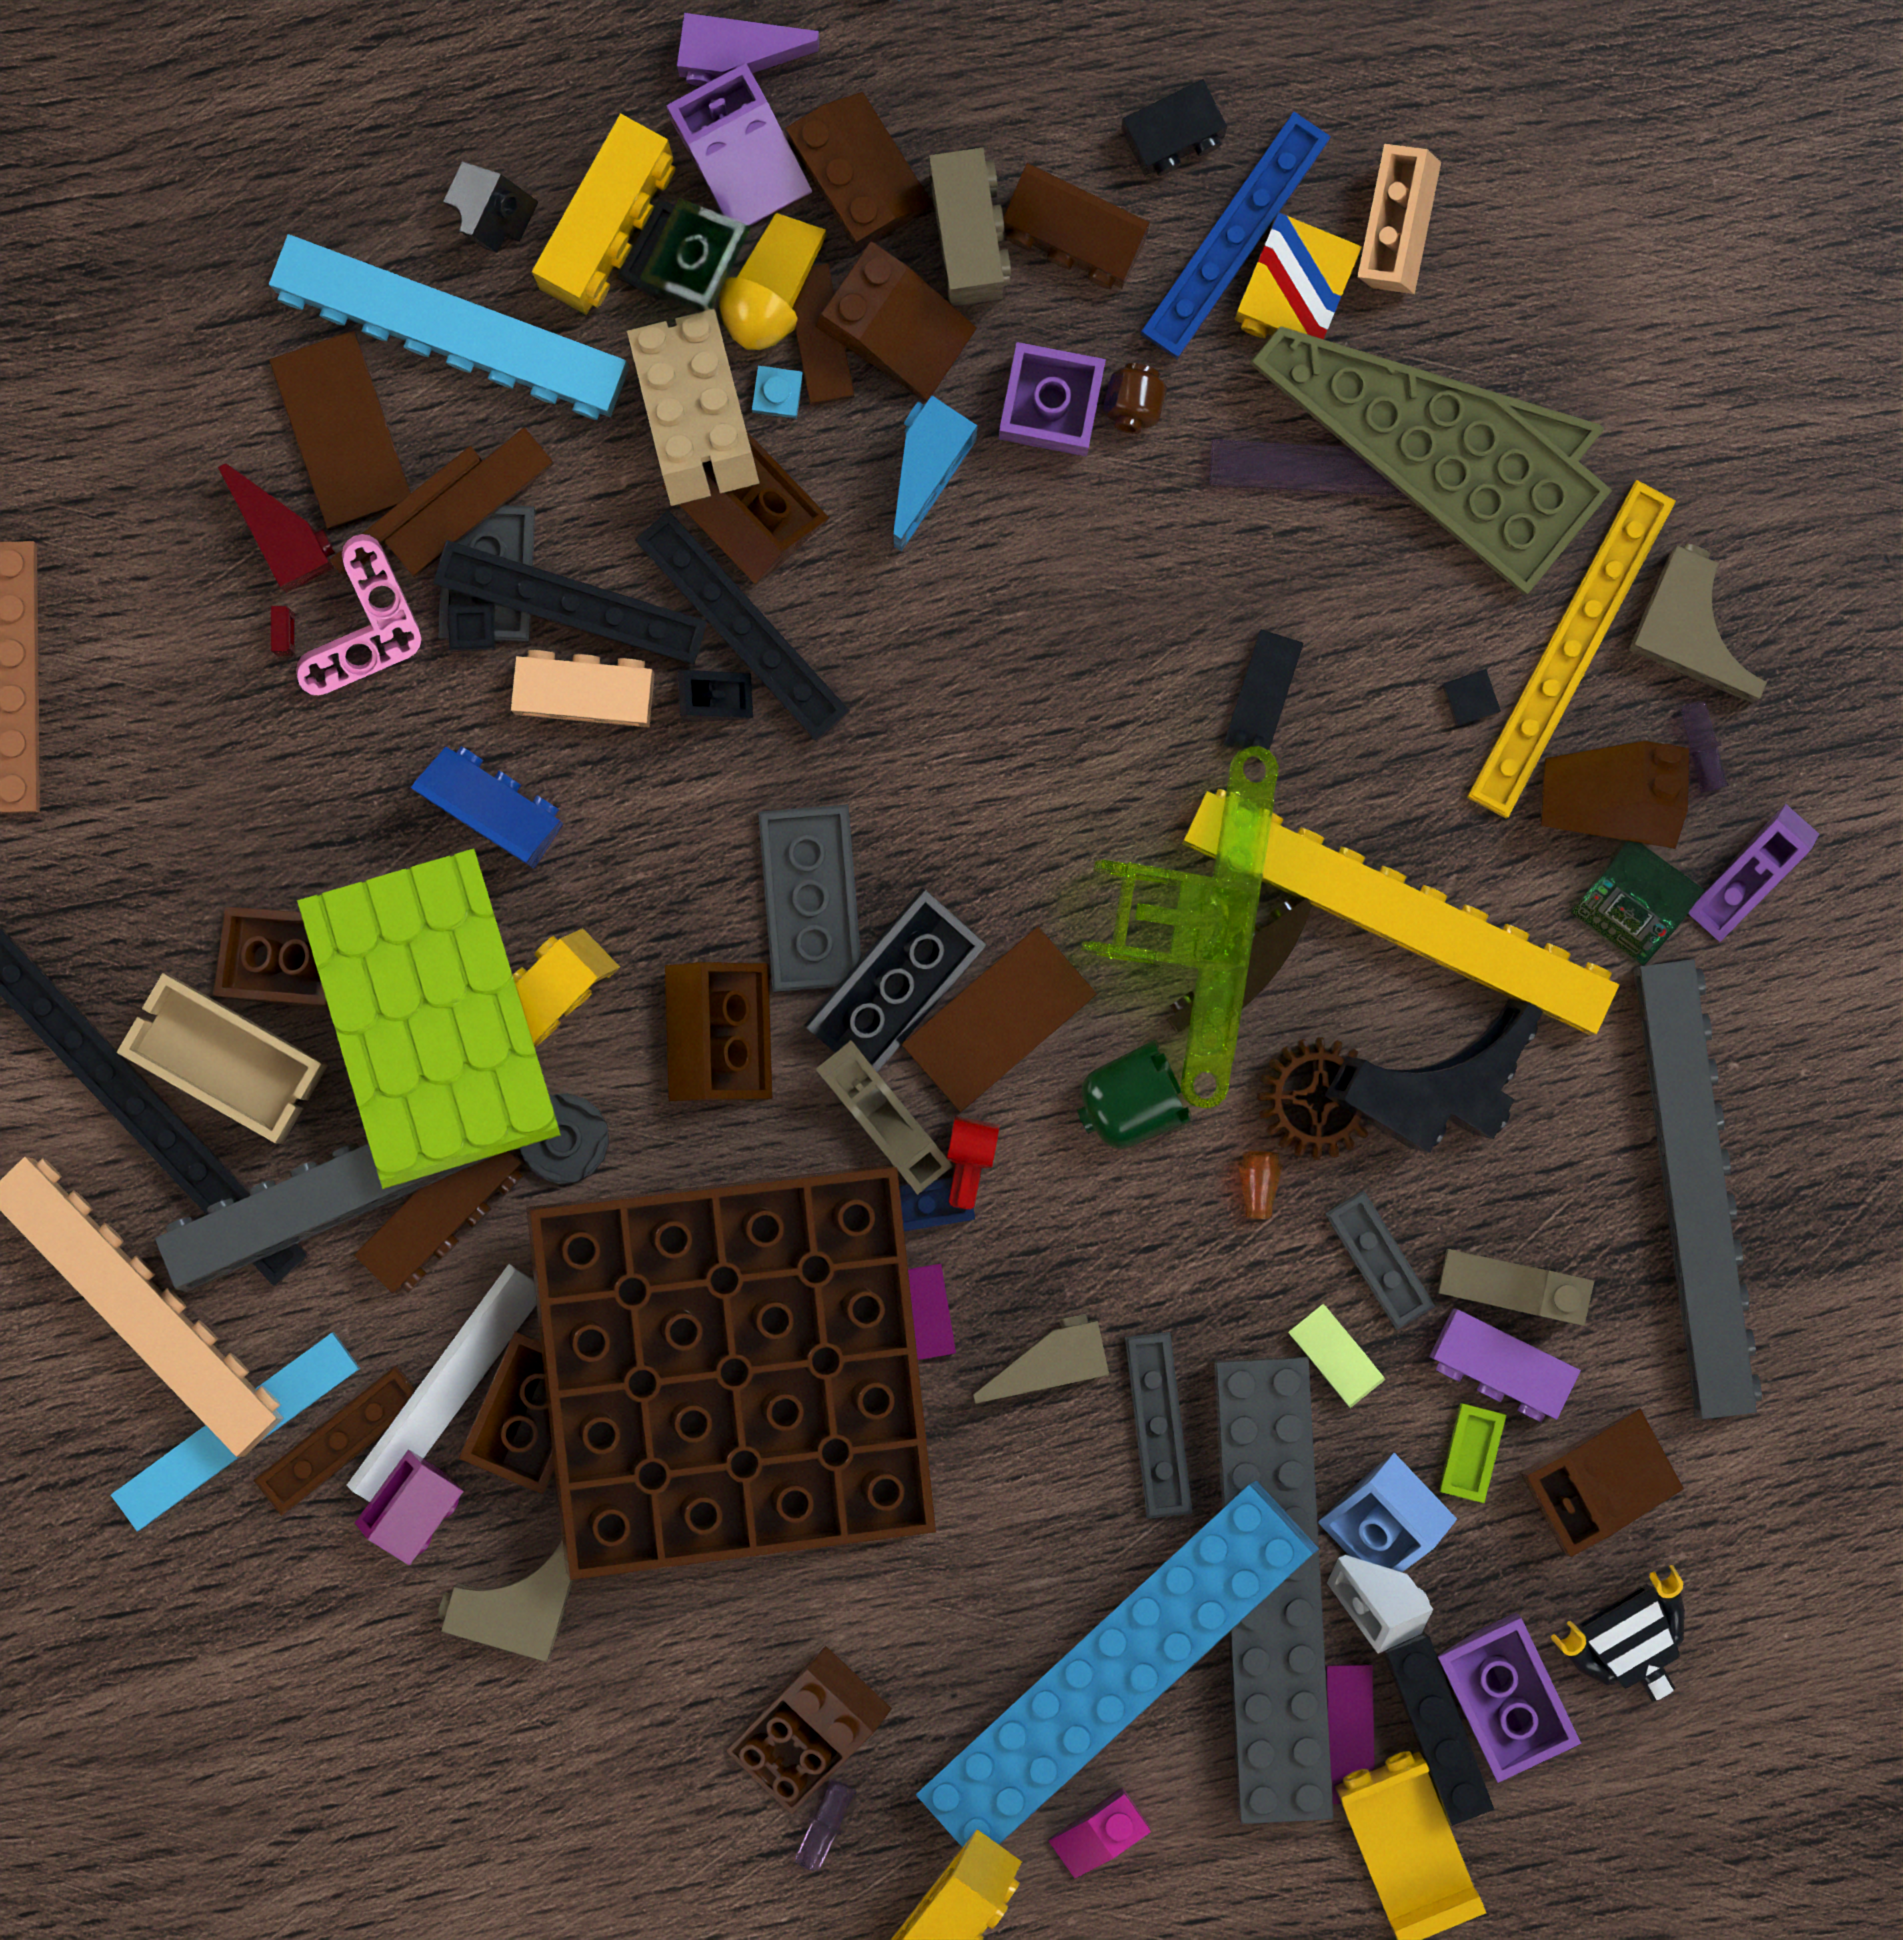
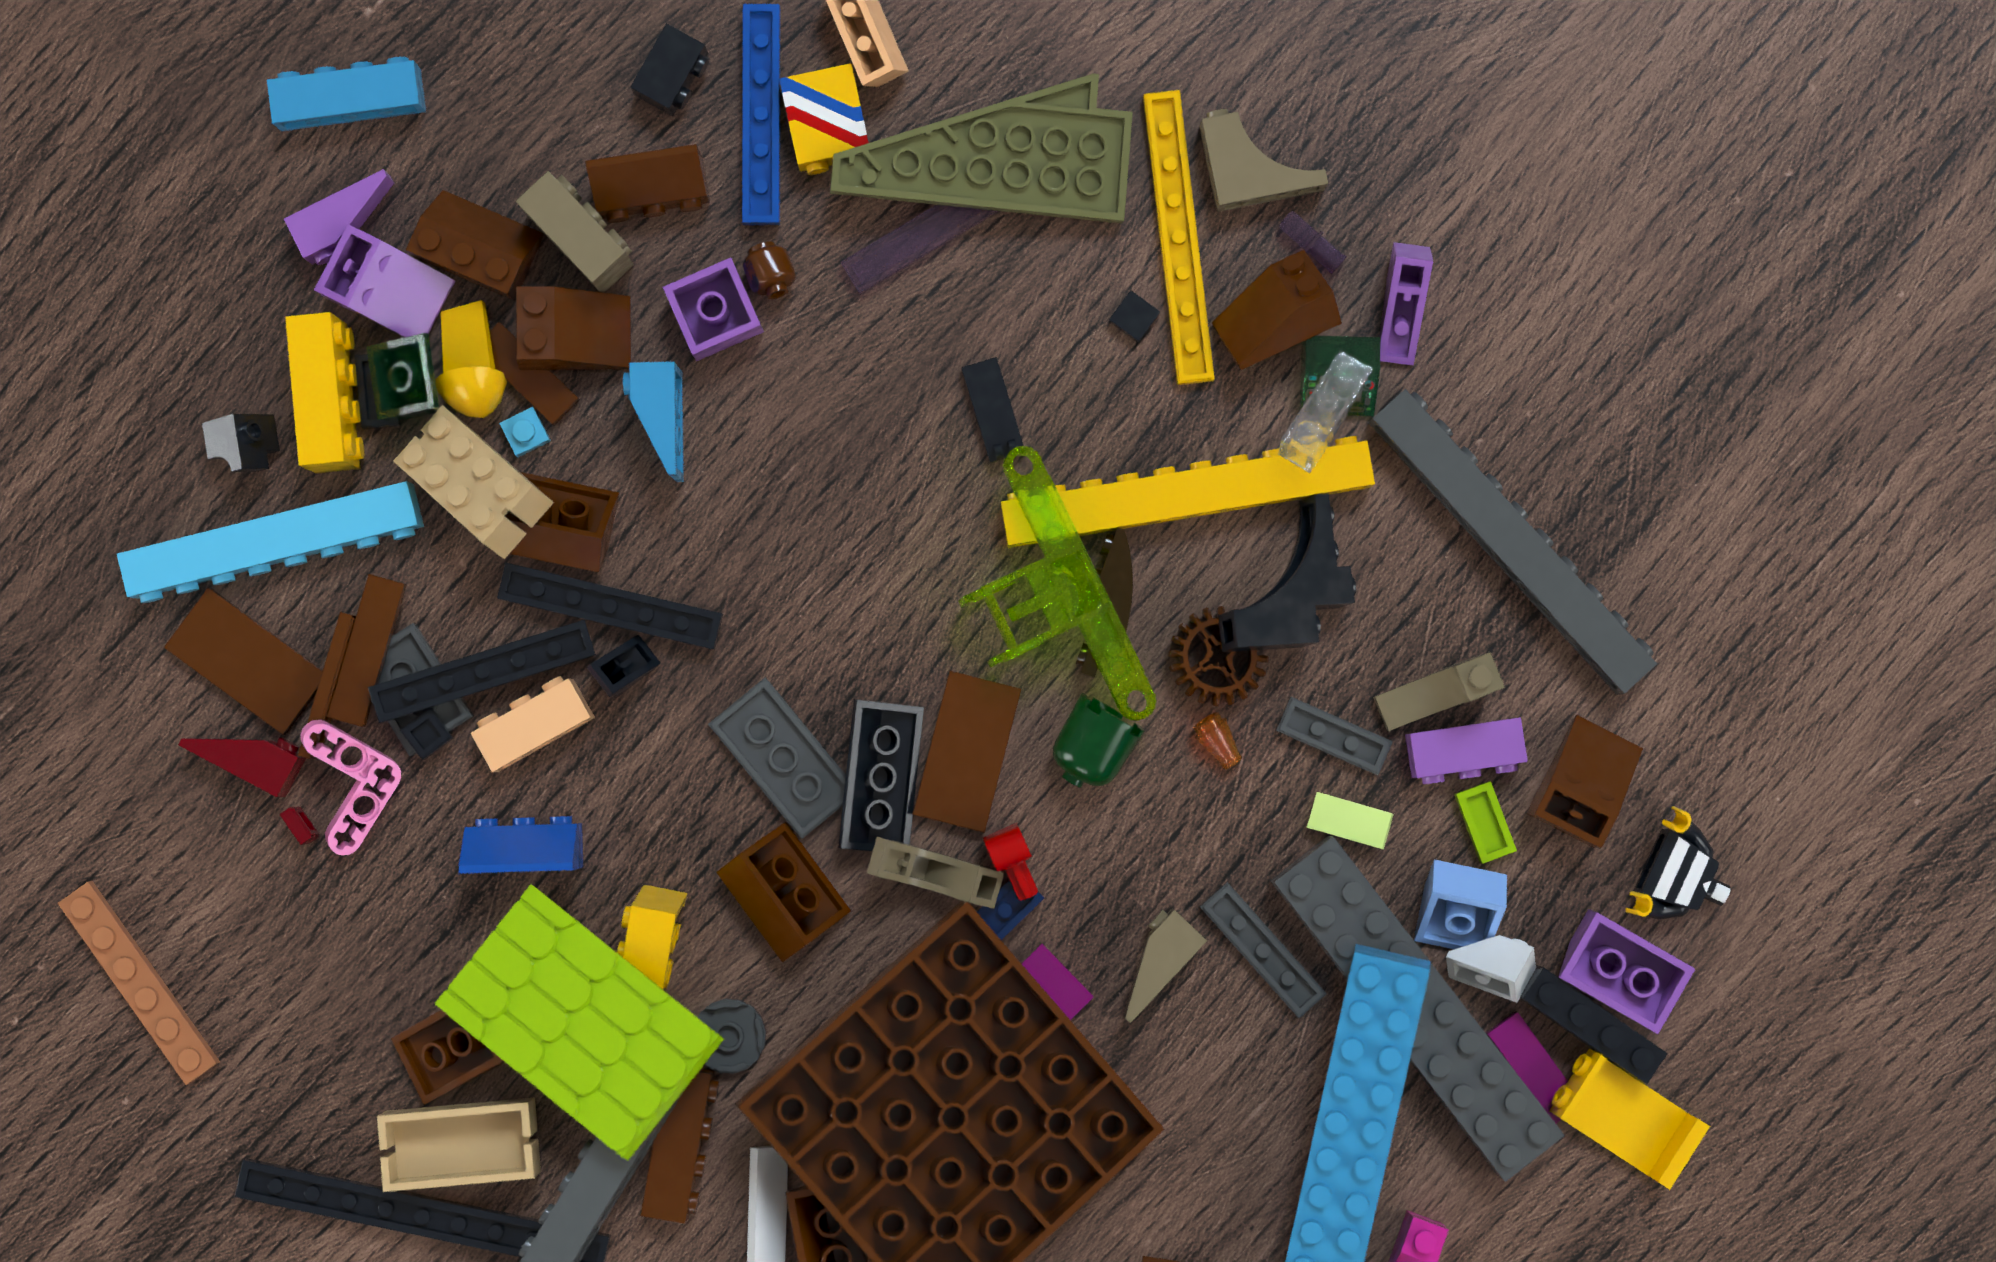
camera: 35 degrees left, 0 degrees up
none -> clear slope [1278,350,1372,473]

